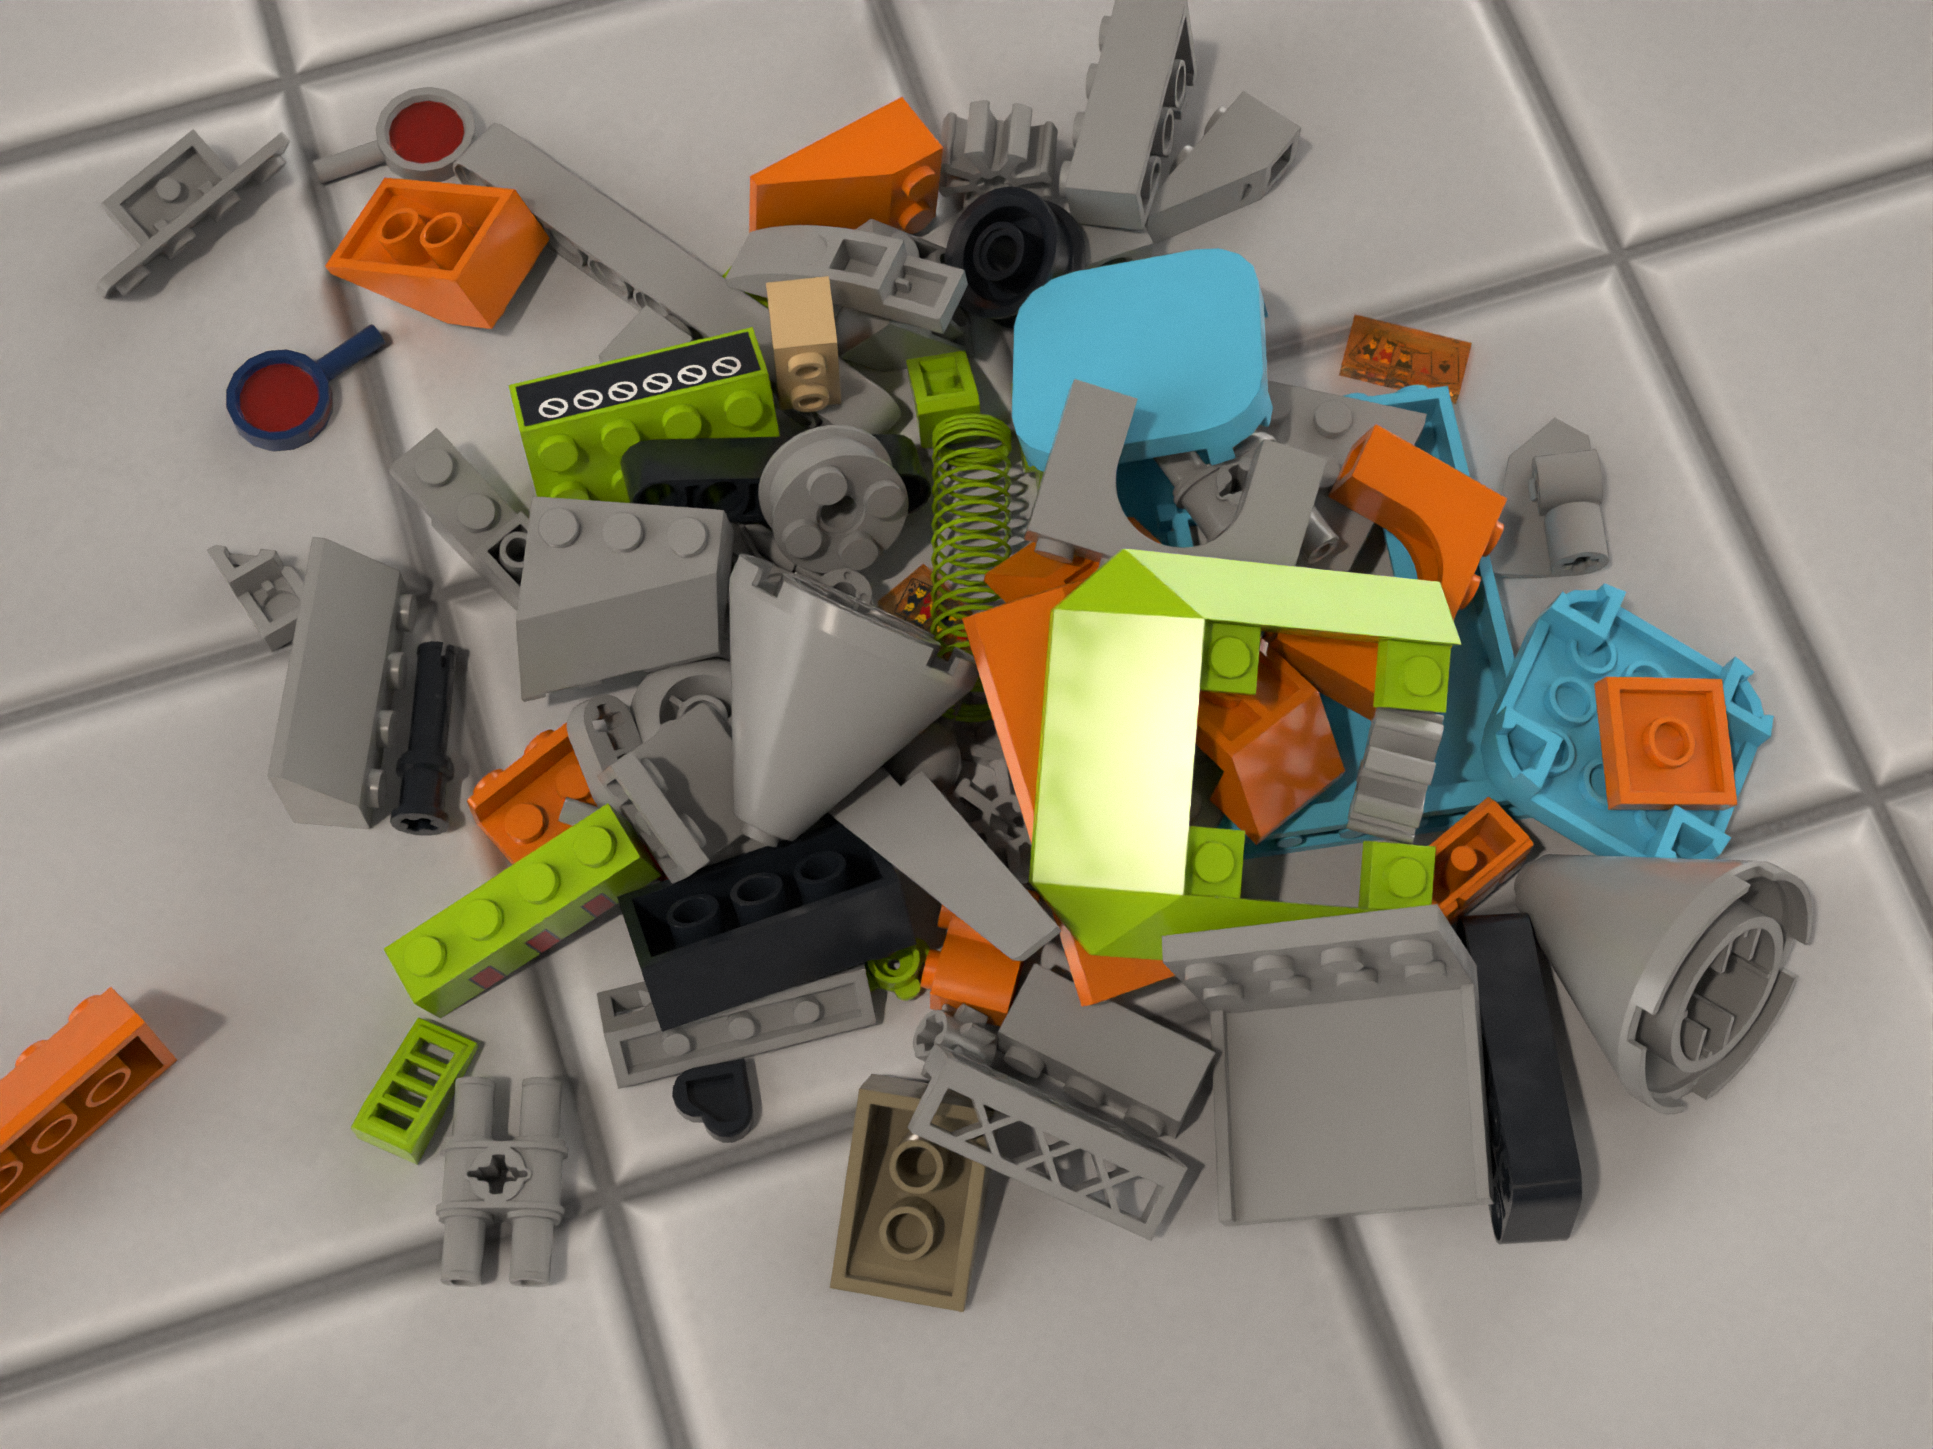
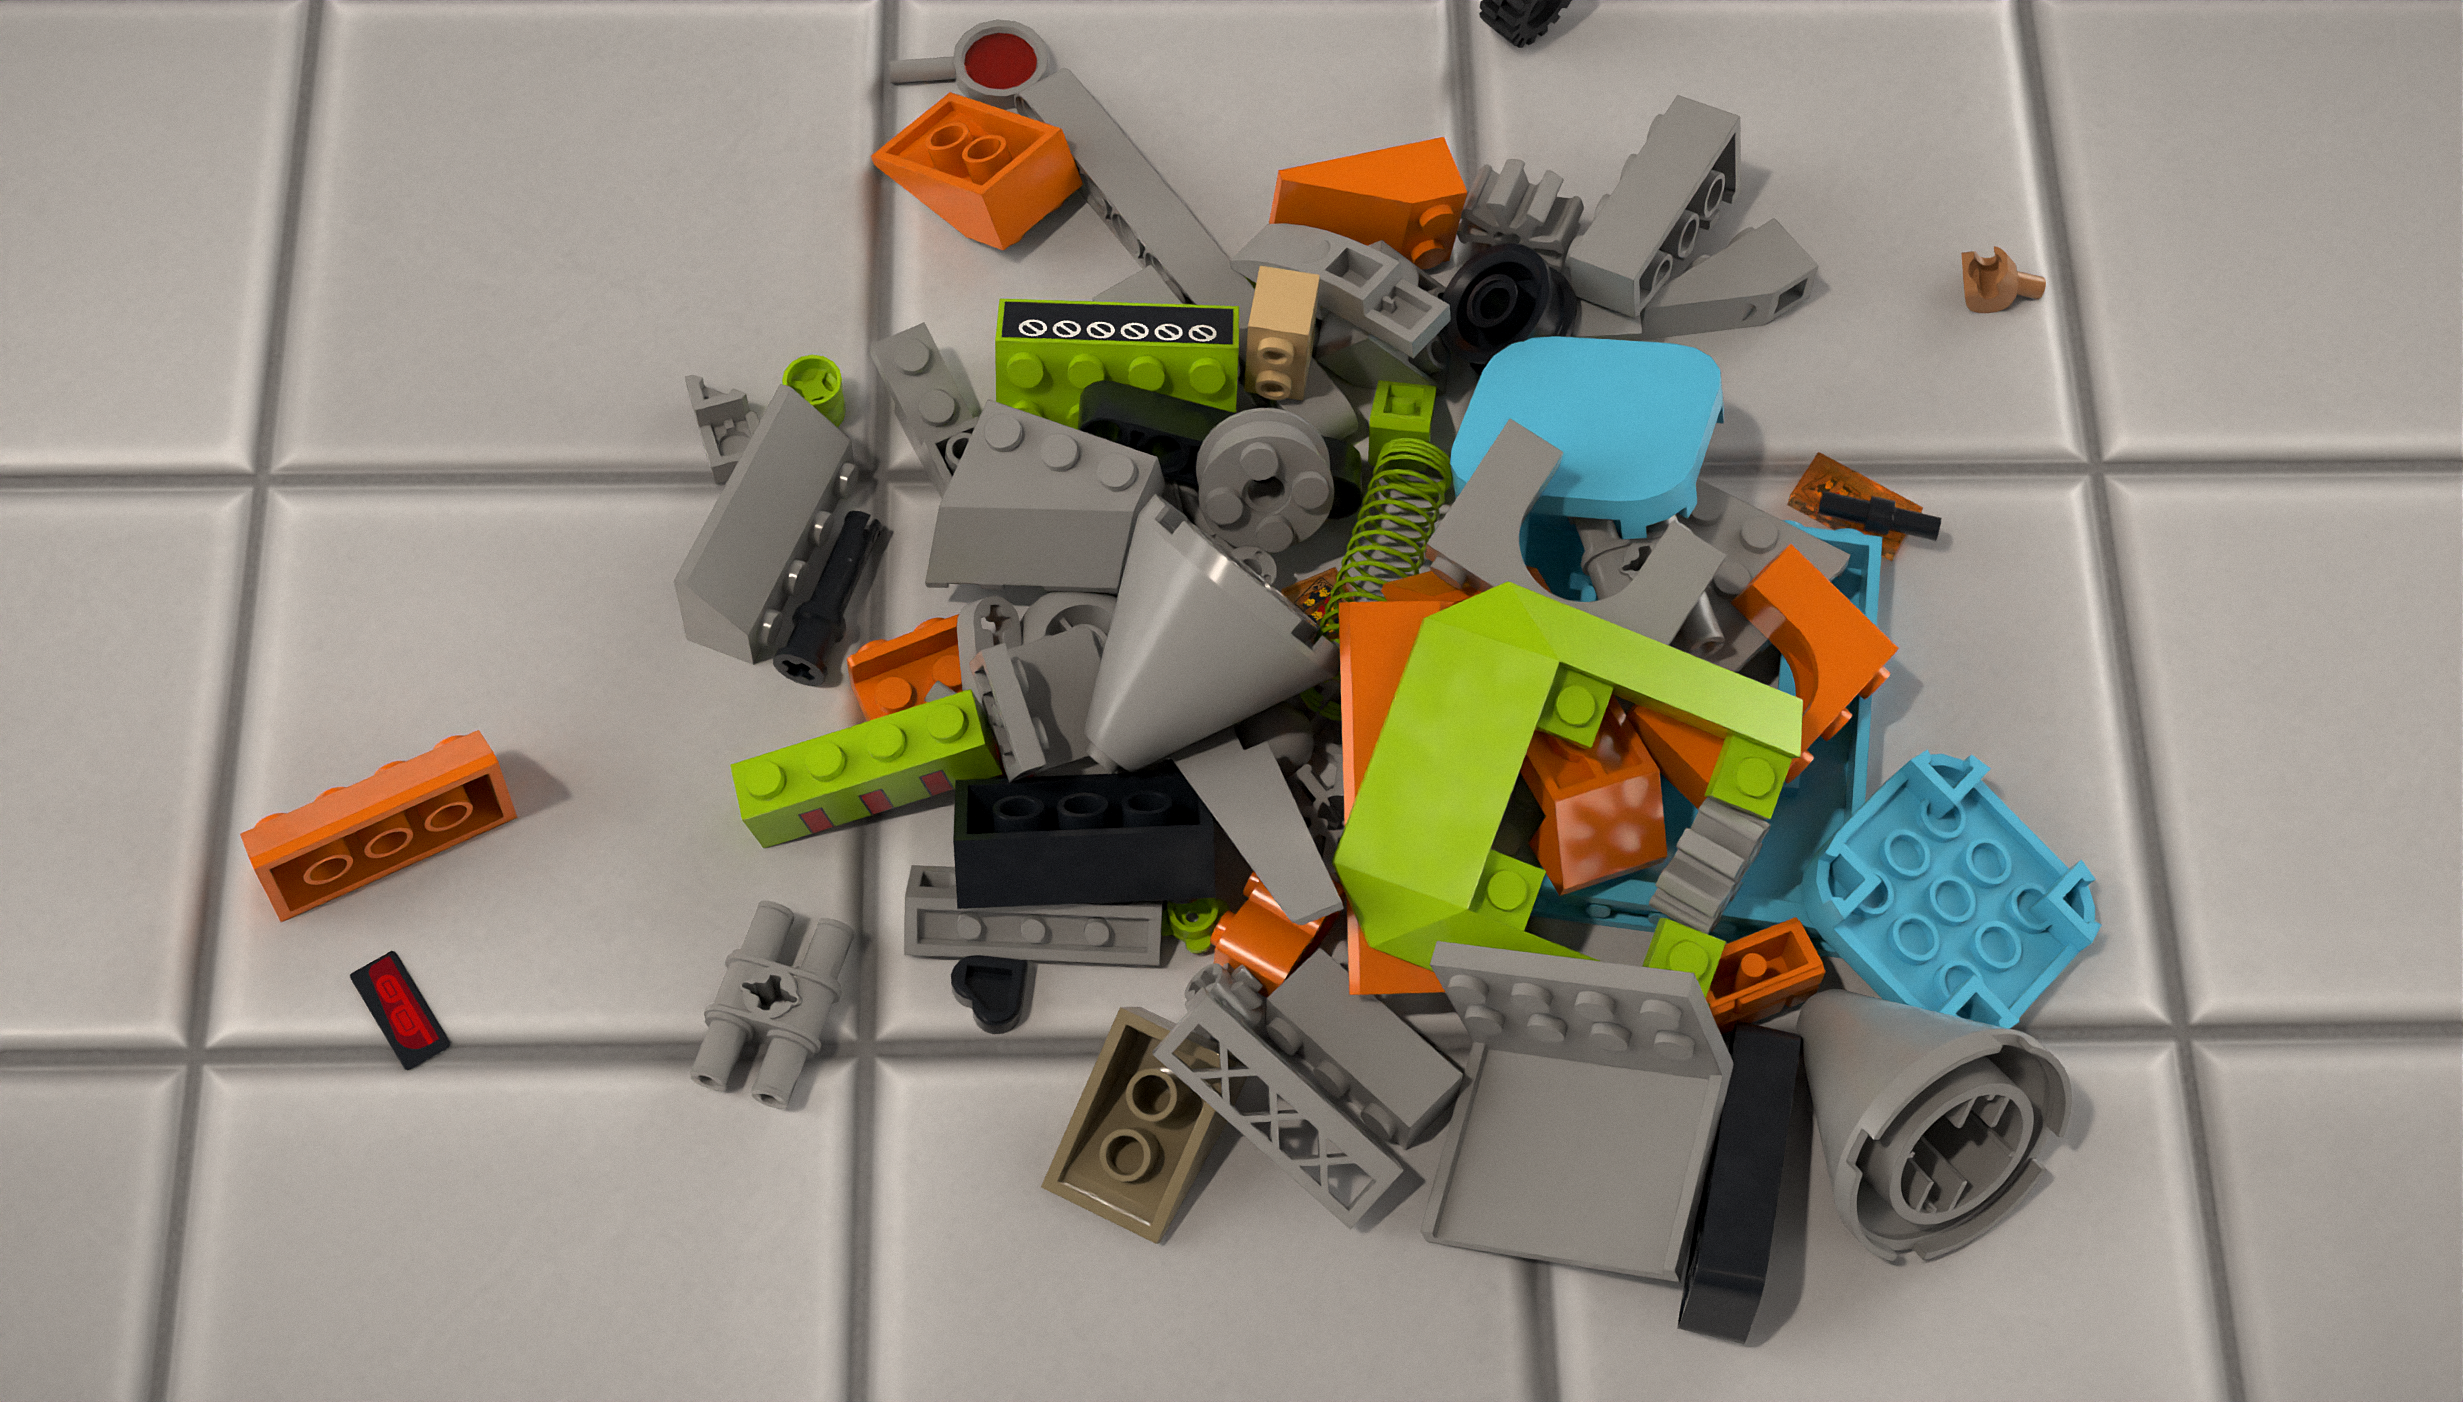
camera: 15 degrees right, 5 degrees down
light grey bracket [96,129,290,299] -> none
piece [226,324,385,452] -> none
lime slope [351,1017,479,1165] -> none
light grey panel [1490,418,1609,578] -> none
orange plate [1594,677,1738,810] -> none
none -> sticker [350,951,451,1070]
none -> lime wheel [782,355,846,427]
none -> black bar [1817,491,1942,541]
none -> medium nougat piece [1961,246,2046,313]

